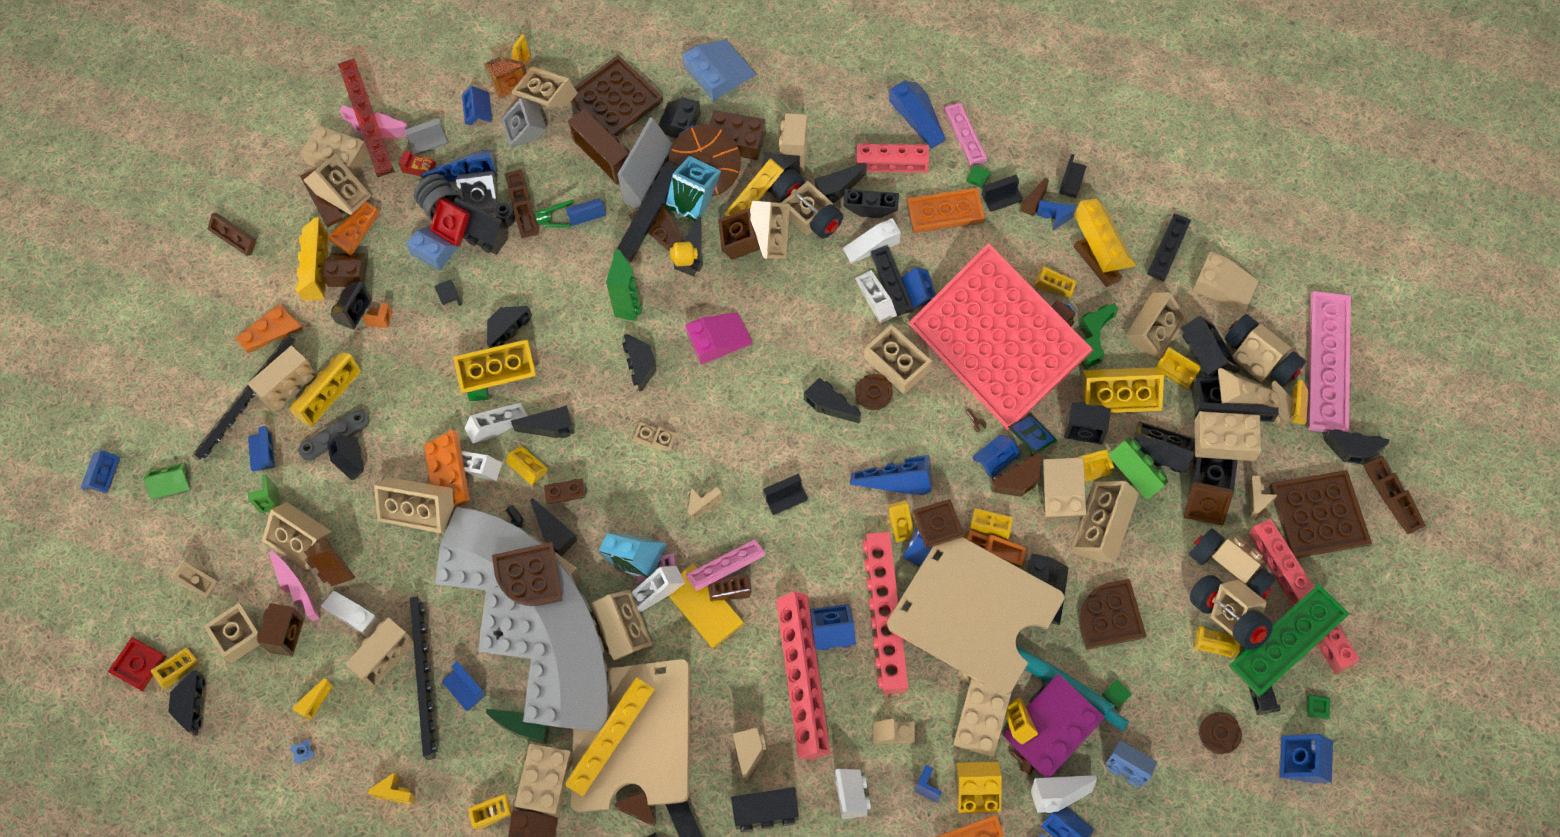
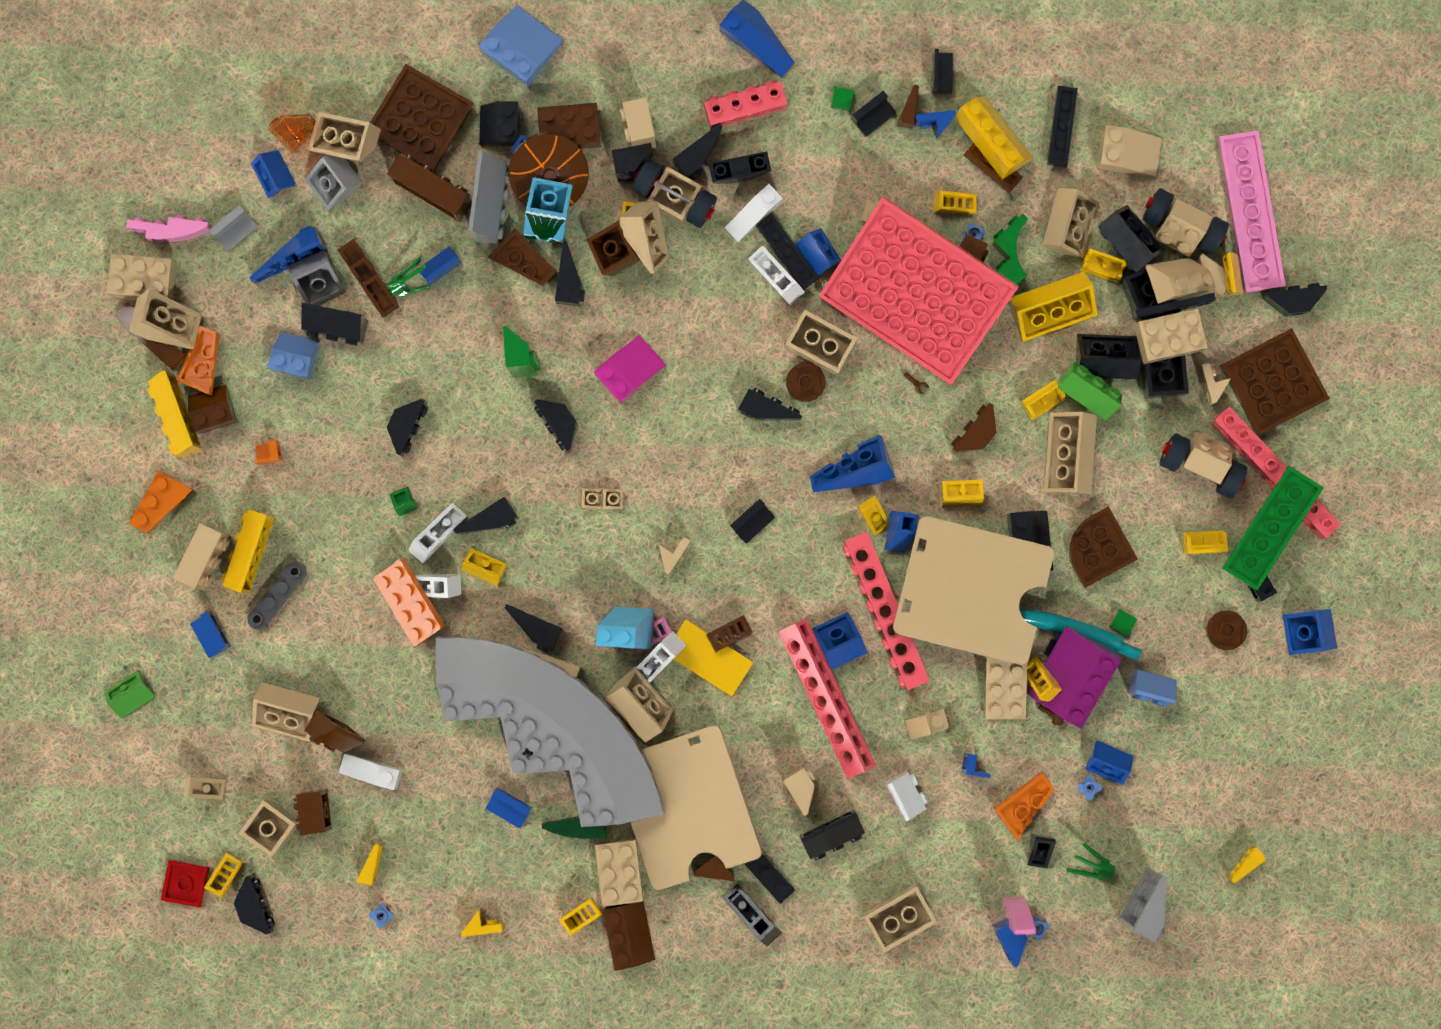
camera: 20 degrees left, 20 degrees up
blue panel [81,450,120,493] -> none
black plate [192,335,295,460] -> none
reddish brown plate [207,213,256,256] -> none
bright green panel [248,475,280,513] -> none
bright pink slope [269,551,320,622] -> none
black slope [327,435,364,480] -> none
black slope [330,281,372,330] -> none
clear red plate [338,58,395,177] -> none
tan brick [345,617,413,689] -> none
tan slope [374,477,454,533] -> none
red leg [398,150,437,177] -> none
black plate [410,596,438,760] -> none
dark grey wheel [413,174,462,221] -> none
red tile [430,197,470,247] -> none
black panel [434,279,462,306] -> none
yellow slope [453,339,536,394] -> none
reddish brown plate [492,542,563,606] -> none
black brick [494,202,515,227] -> none
black arm [506,505,523,528] -> none
yellow slope [511,34,531,68] -> none
reddish brown bracket [544,478,587,504] -> none
yellow plate [565,677,655,796] -> none
black tile [614,161,679,262] -> none
yellow head [670,242,698,266] -> none
bright pink tile [686,539,766,591] -> none
yellow tile [724,158,784,216] -> none
orange plate [906,188,985,233] -> none
reddish brown tile [912,499,964,549] -> none
bright pink tile [944,102,987,167] -> none
yellow slope [956,762,1002,813] -> none
orange slope [963,530,1027,567] -> none
blue panel [972,435,1021,478] -> none
piece [1008,414,1057,454] -> none
white slope [1031,775,1097,813] -> none
tan slope [1043,458,1086,518] -> none
black brick [1064,402,1111,445] -> none
reddish brown tile [1184,482,1234,526] -> none
brick [1190,575,1273,650] -> none
green tile [1307,695,1330,720] -> none
reddish brown slope [1363,456,1426,534] -> none

